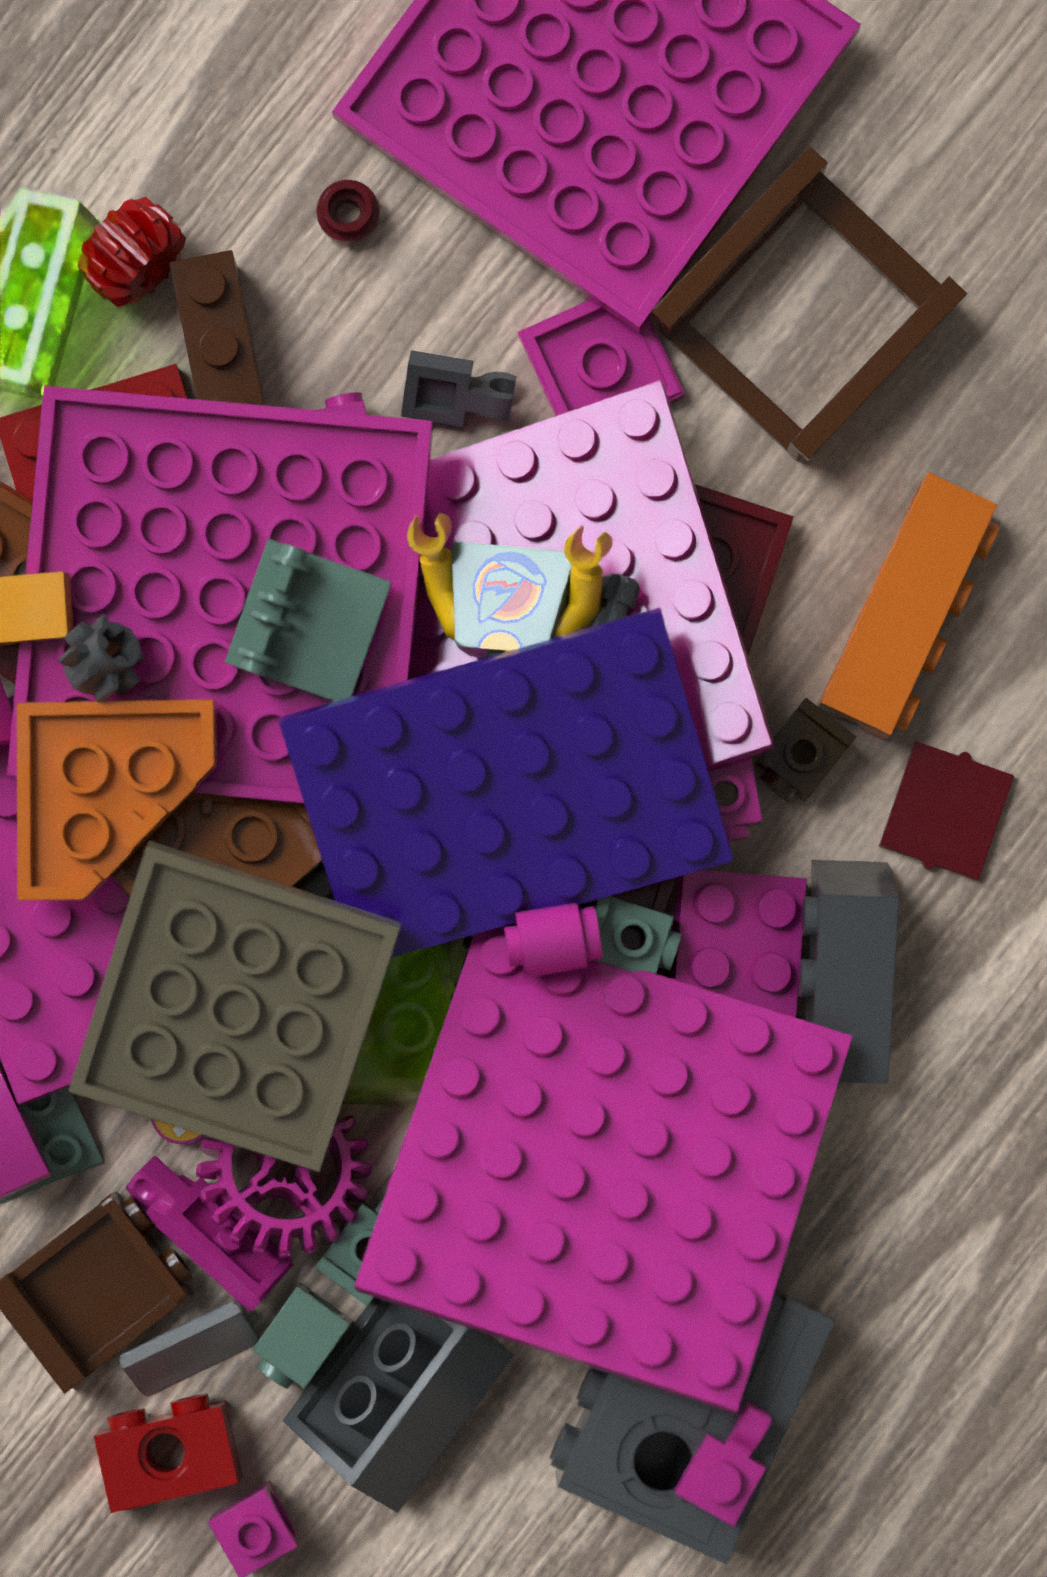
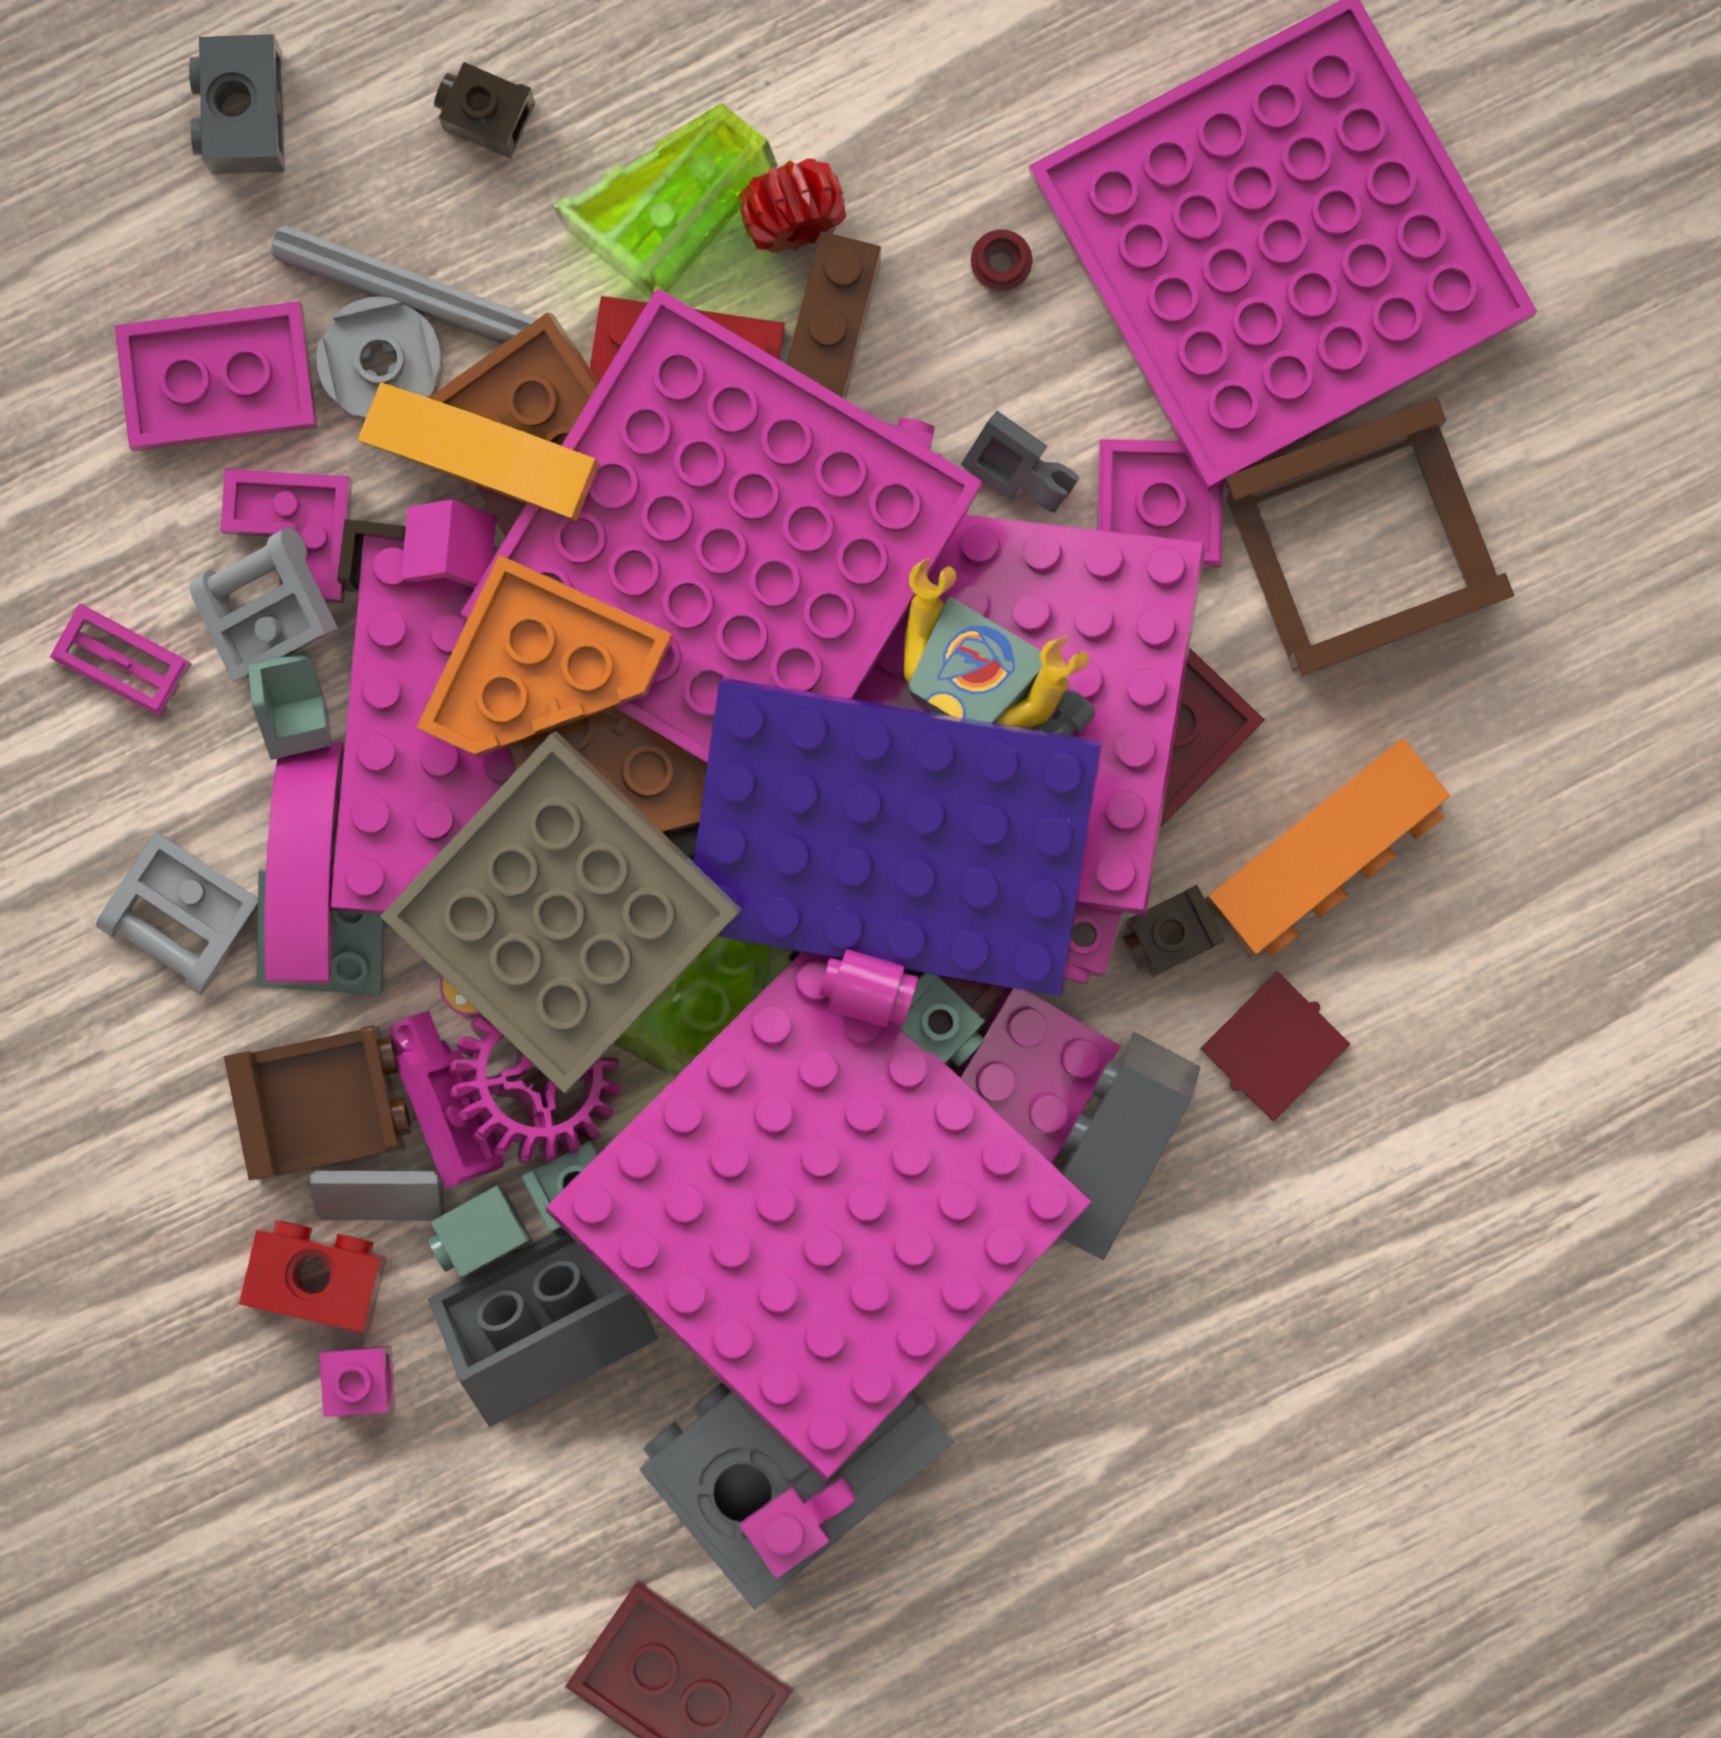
camera: 30 degrees right, 0 degrees up
dark grey gear [58,615,145,702] -> none
sand green hinge [225,539,392,701] -> none

